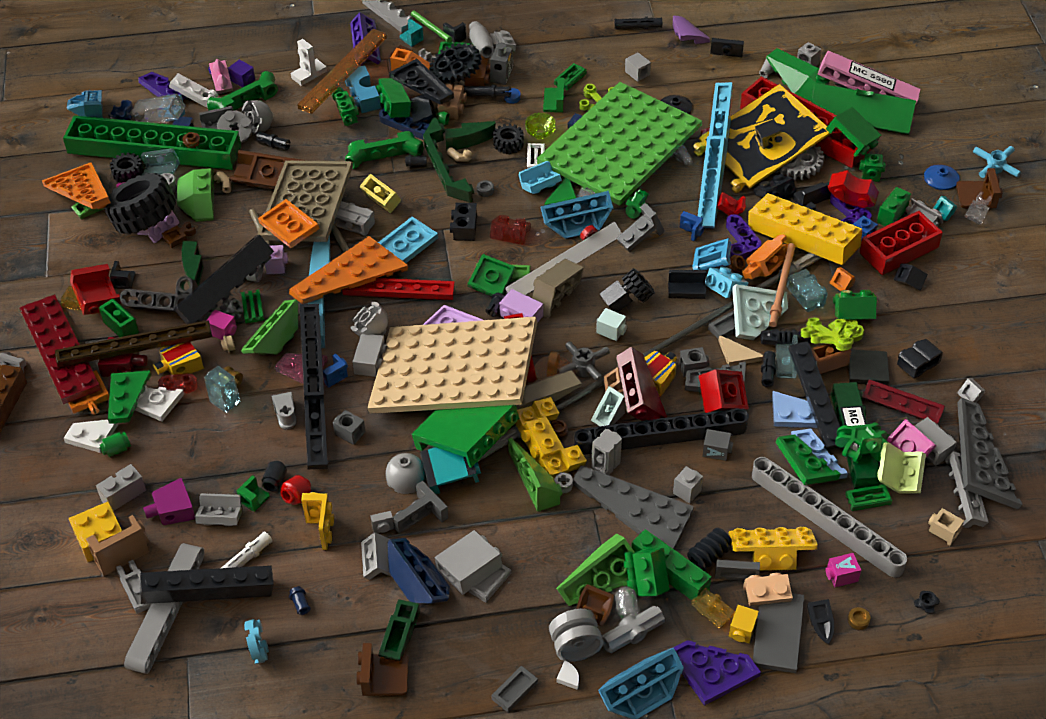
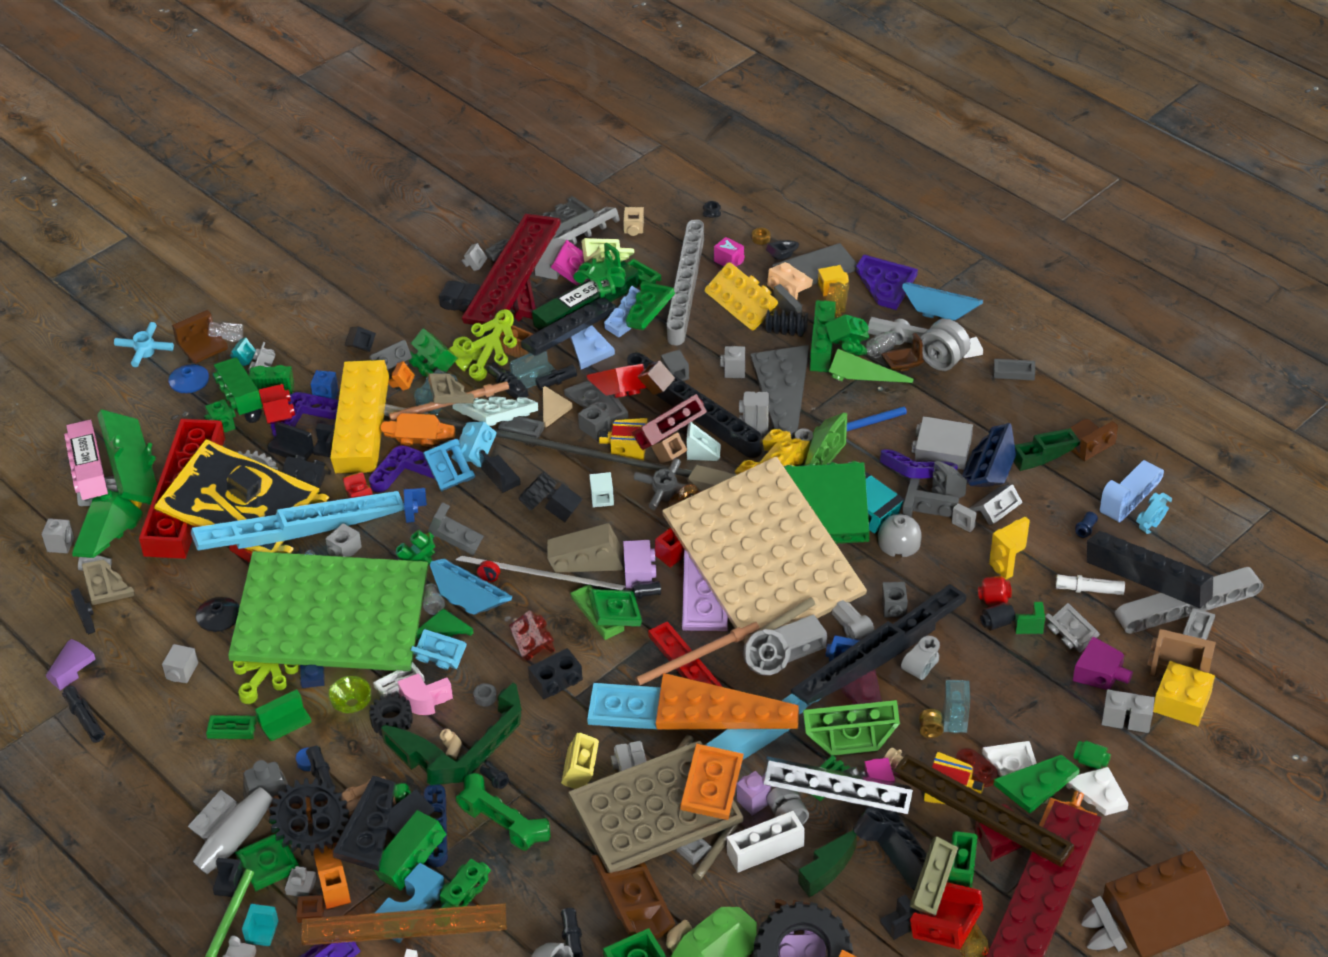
camera: 125 degrees left, 5 degrees down
green panel [826,107,882,157] -> none
red brick [859,211,943,275] -> none
none -> dark tan wing [82,559,134,605]
none -> green brick [212,357,263,415]
none -> light grey brick [326,524,362,557]
none -> dark grey bracket [369,340,412,370]
none -> bright pink brick [397,673,453,715]
none -> dark tan wing [428,374,474,404]
none -> dark red plate [462,214,561,325]
none -> nougat bar [635,622,760,686]
none -> panel [638,360,675,395]
none -> white brick [727,811,804,872]
none -> dark tan bar [756,597,815,632]
none -> light grey piece [832,600,874,640]
none -> blue bar [847,406,907,431]
none -> dark purple beam [879,449,958,478]
none -> olive plate [910,837,958,917]
none -> dark grey slope [932,461,967,498]
none -> light blue beam [1100,460,1164,522]

